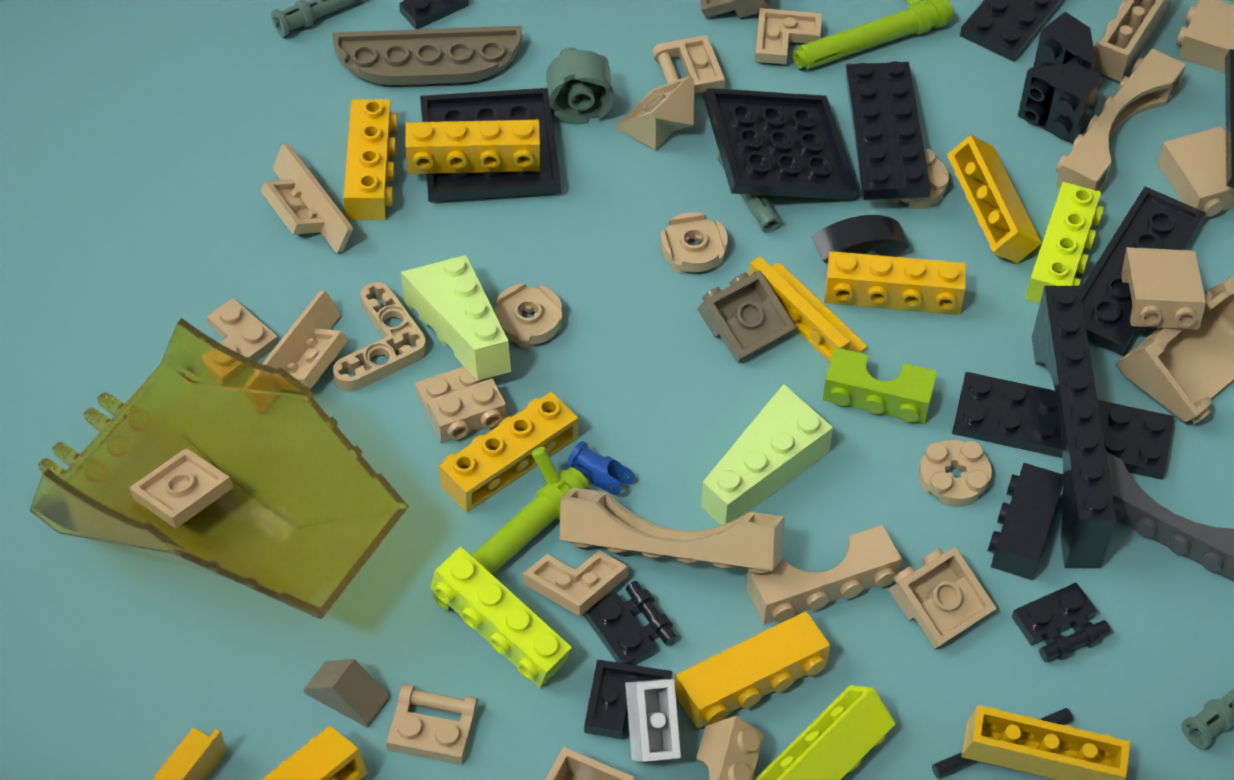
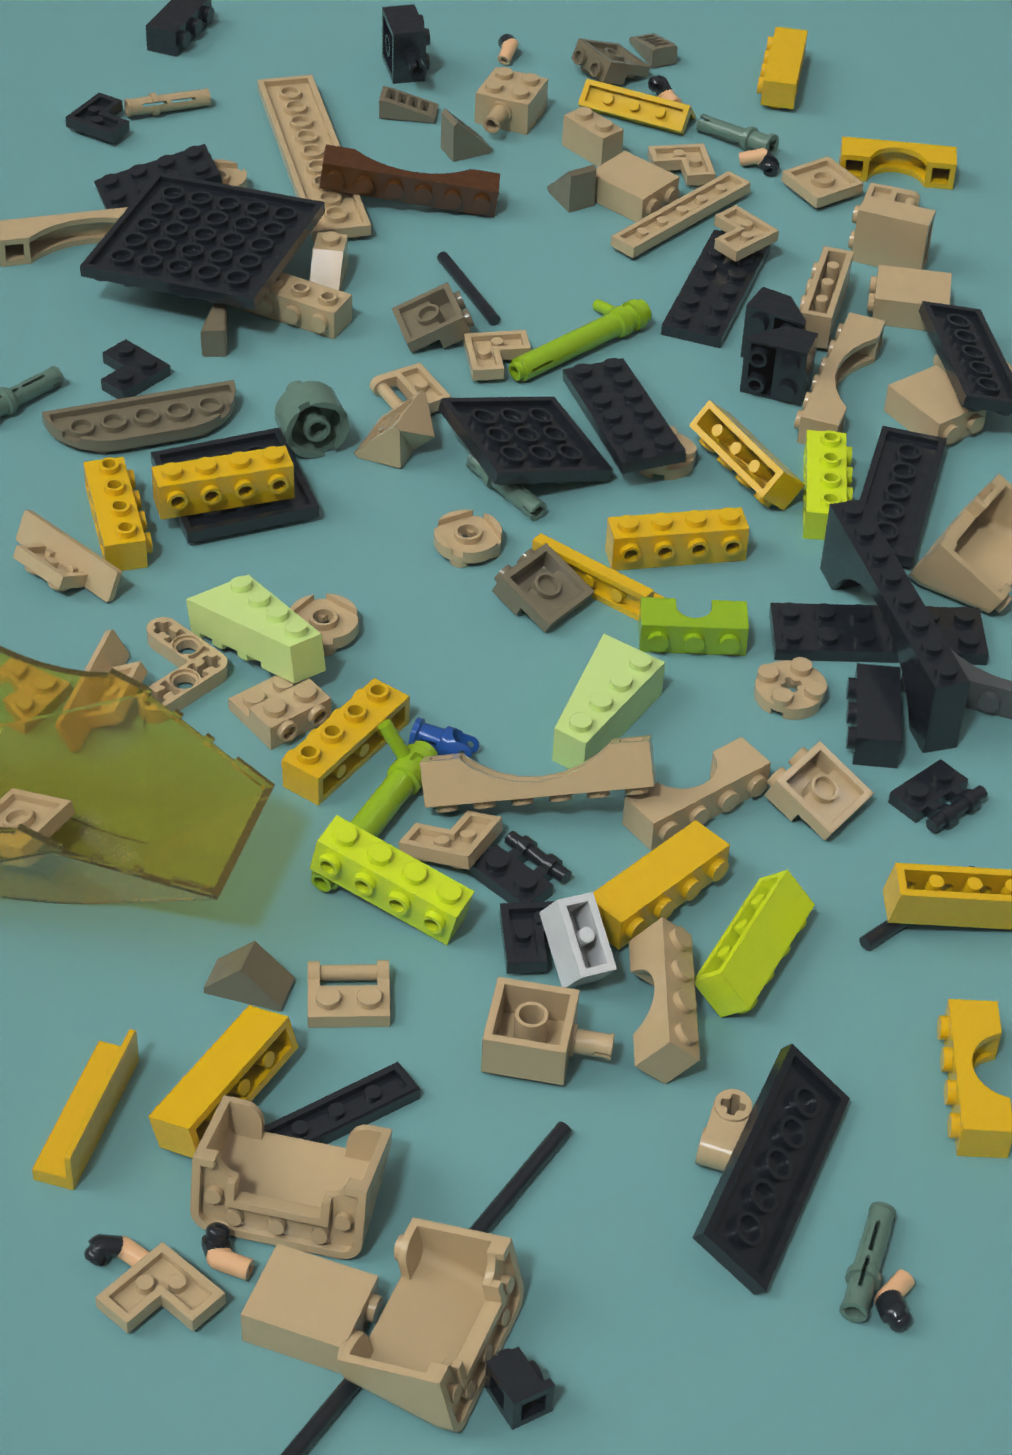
camera: 15 degrees left, 10 degrees down
black brick [811,215,911,264] -> none
tan panel [1121,247,1206,329] -> none

